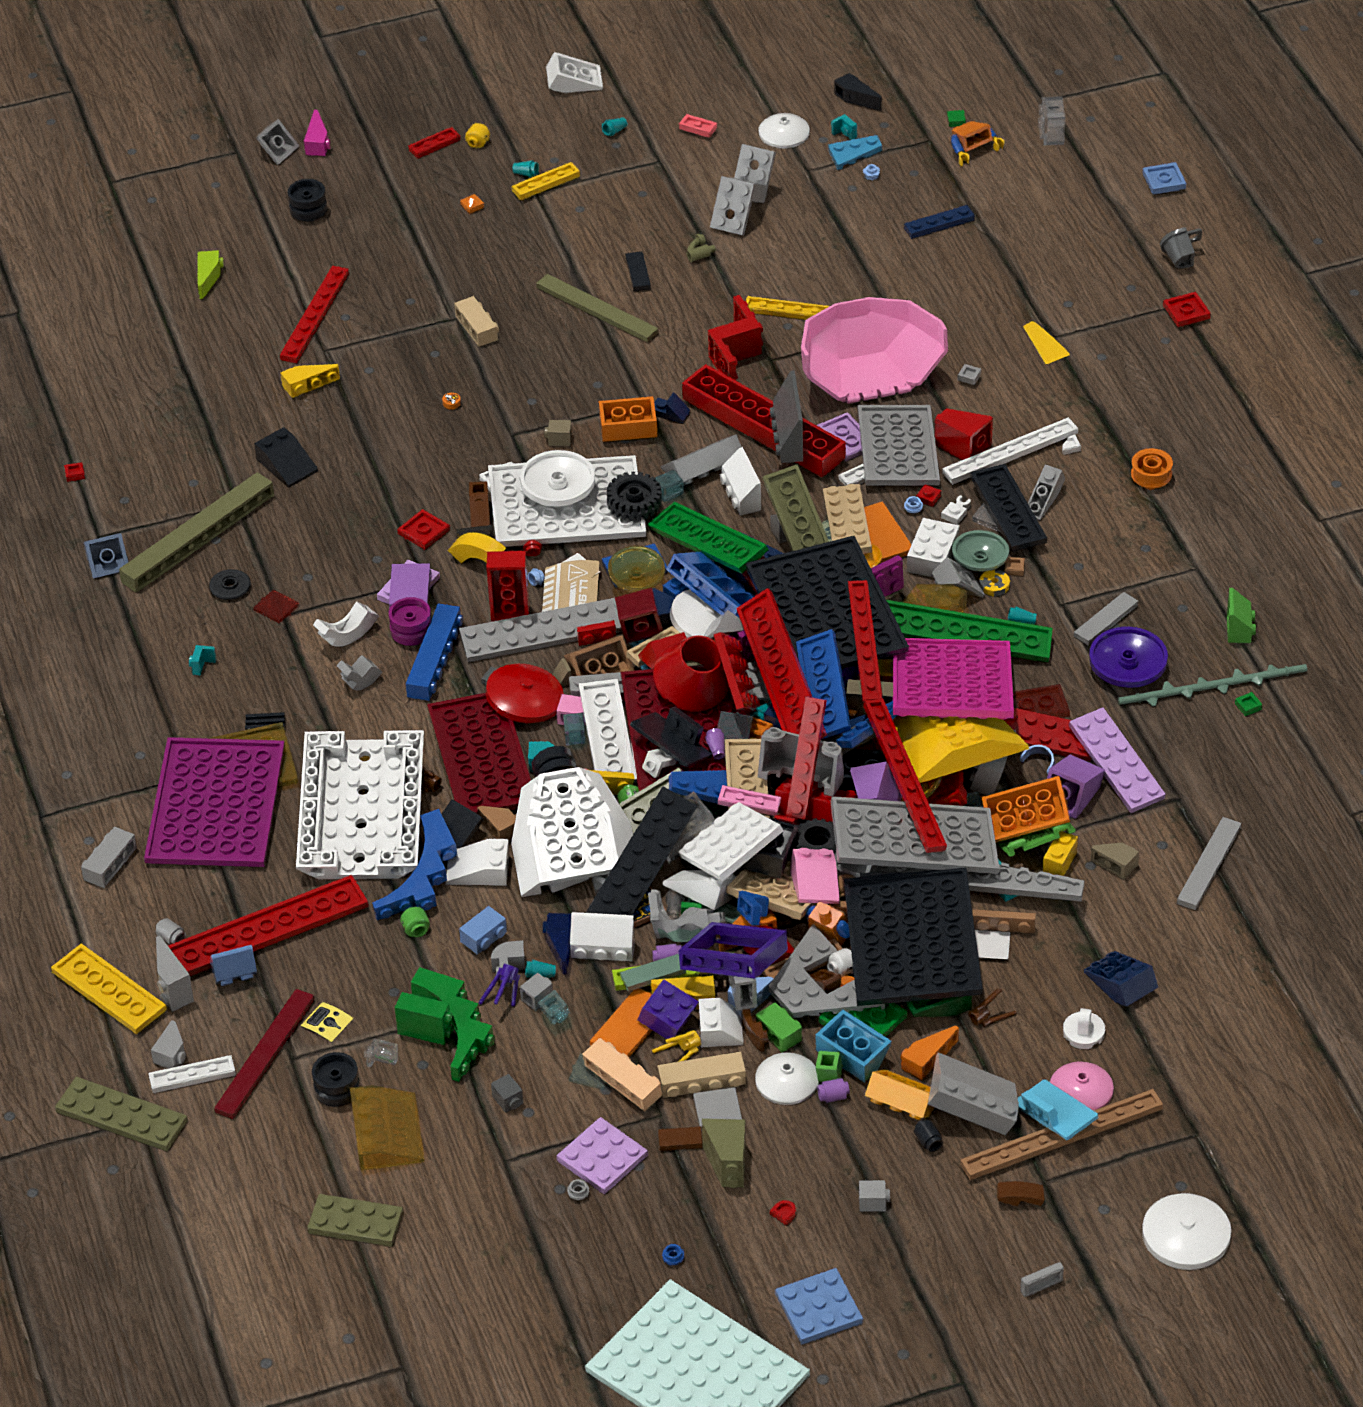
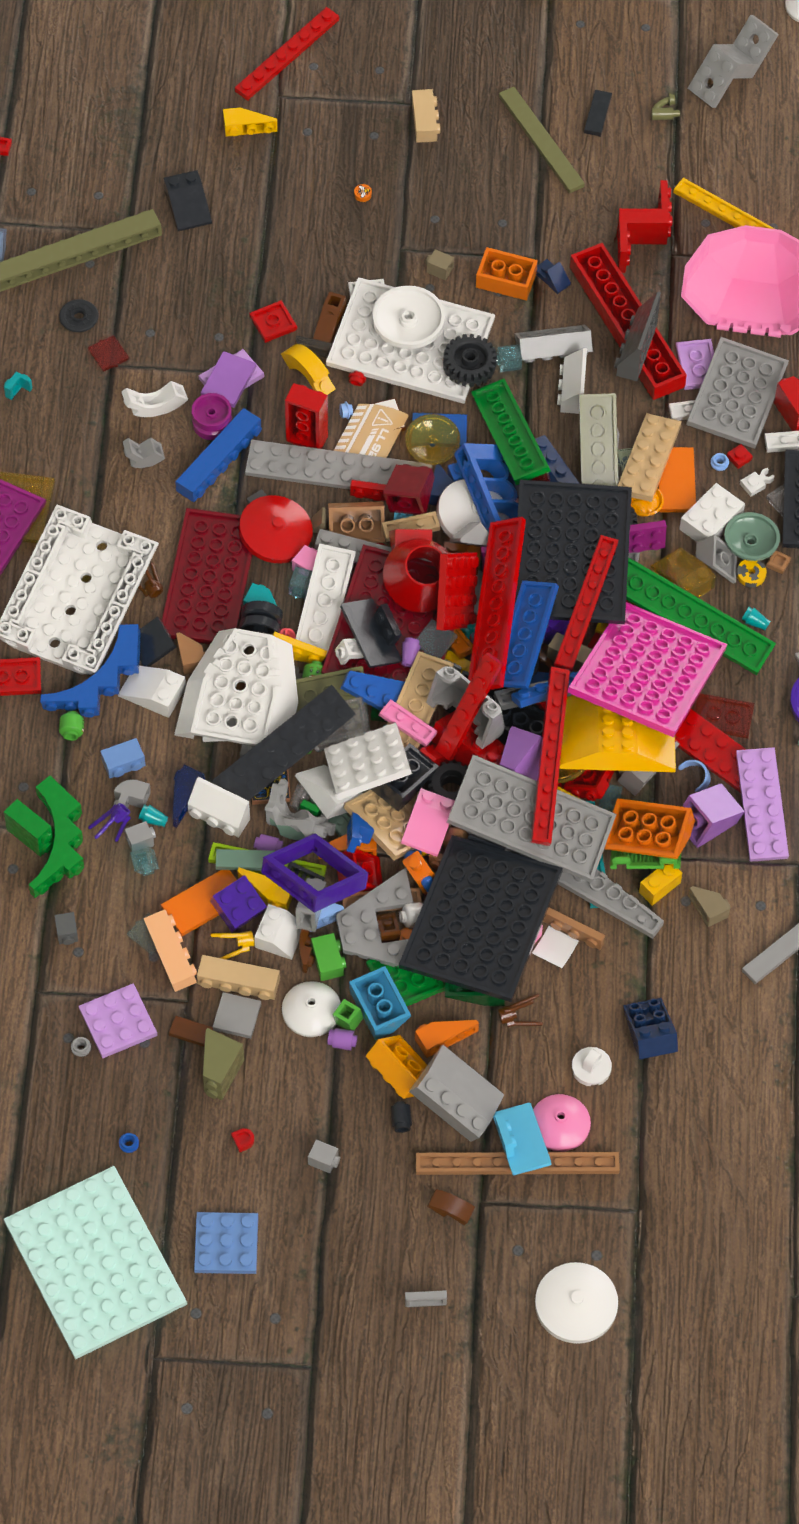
camera: 20 degrees right, 15 degrees up
black tile [245,712,285,733] -> none

